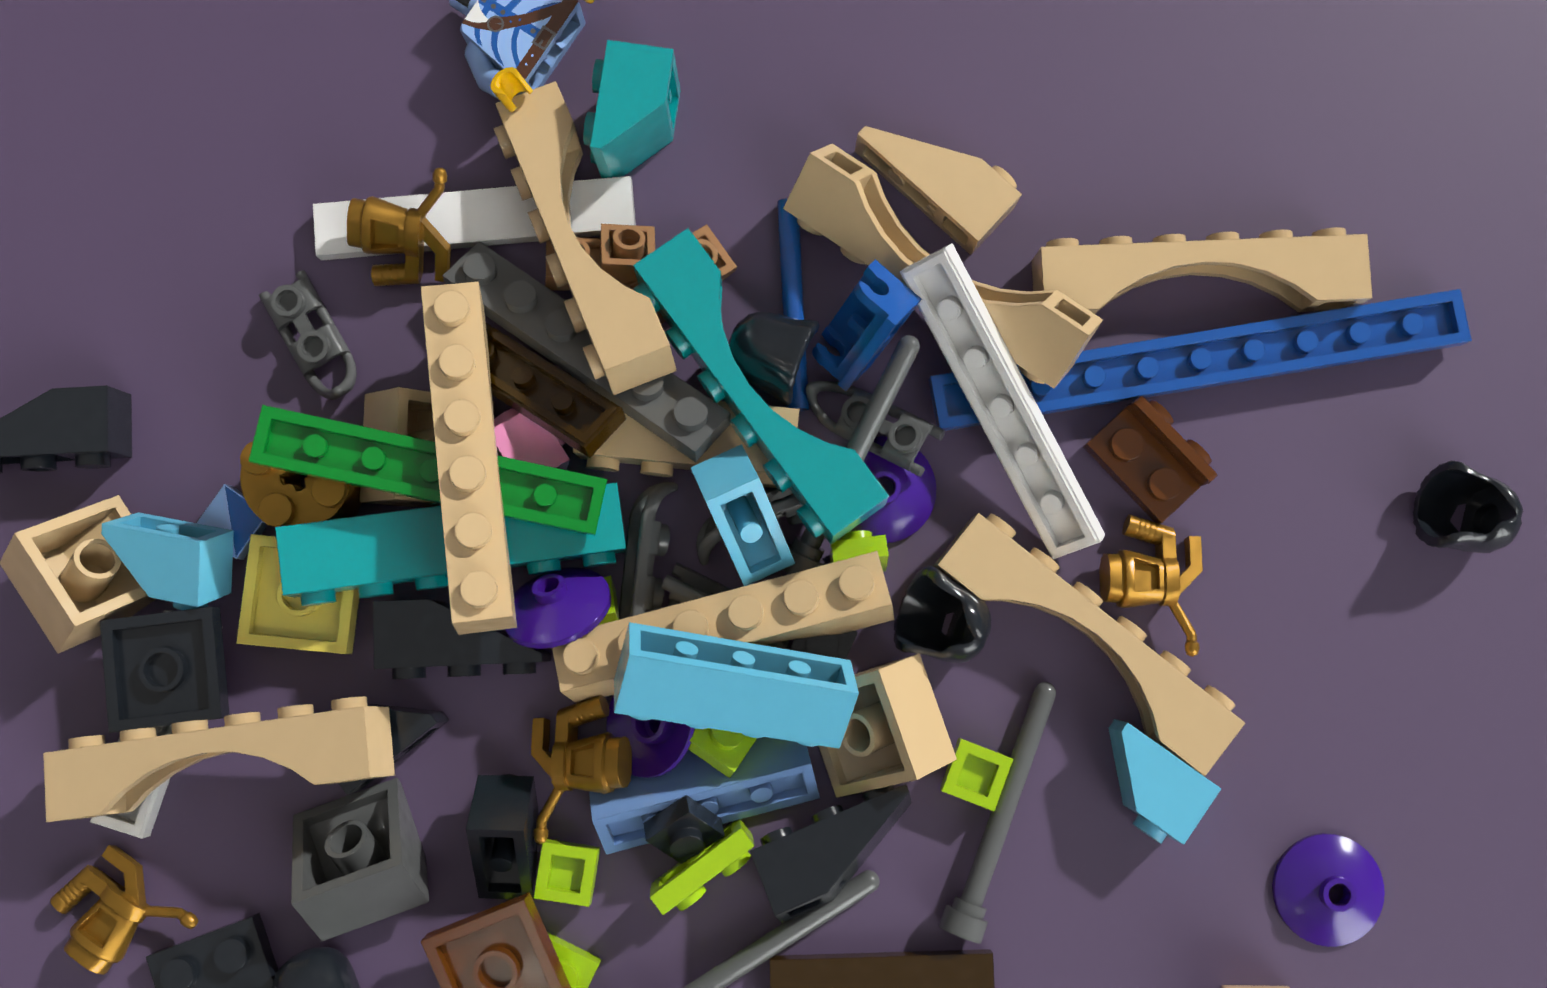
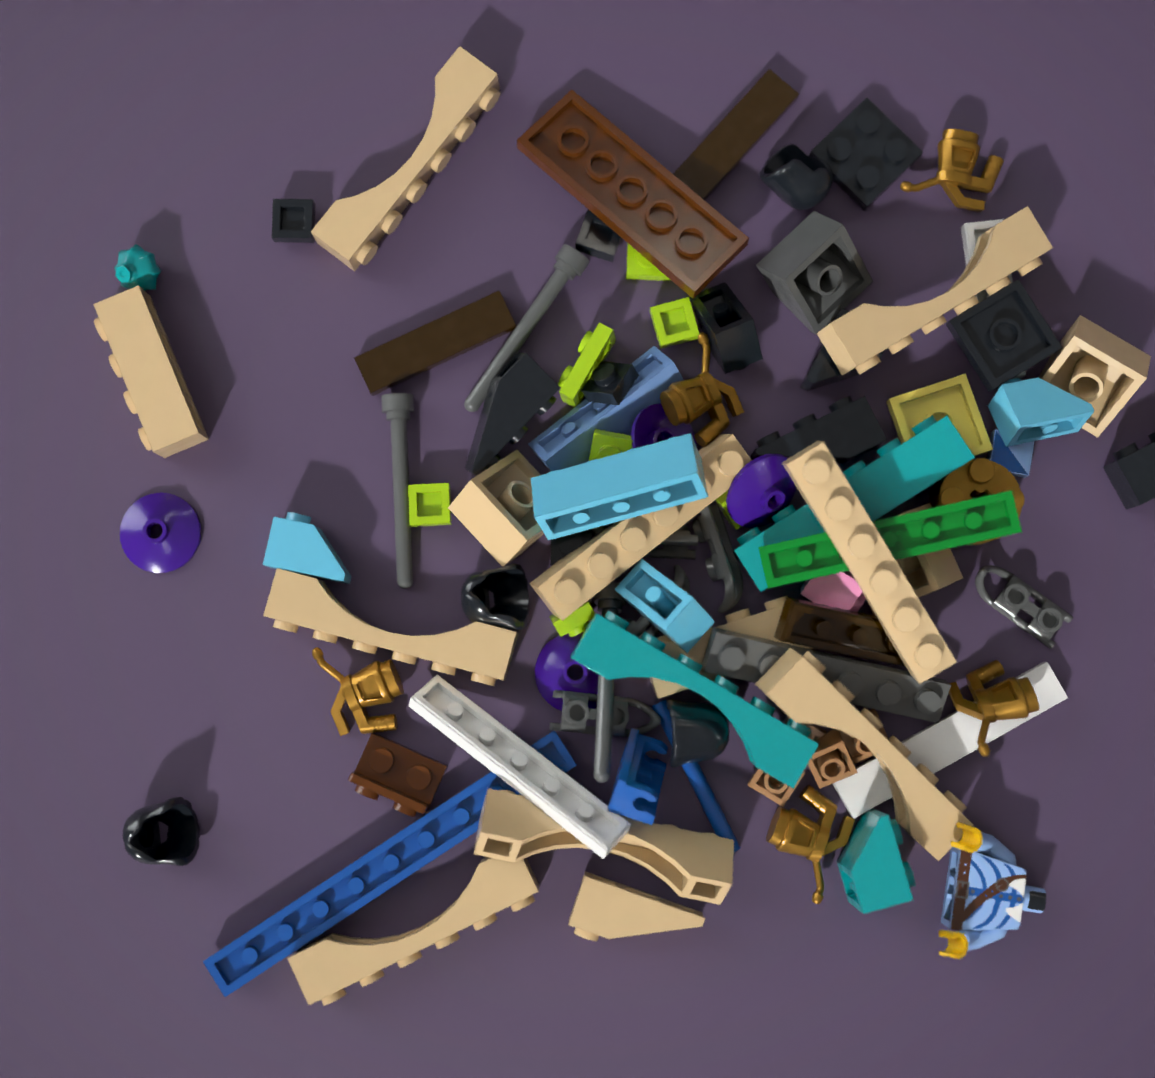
camera: 160 degrees right, 0 degrees up
none -> pearl gold piece [766,784,855,904]

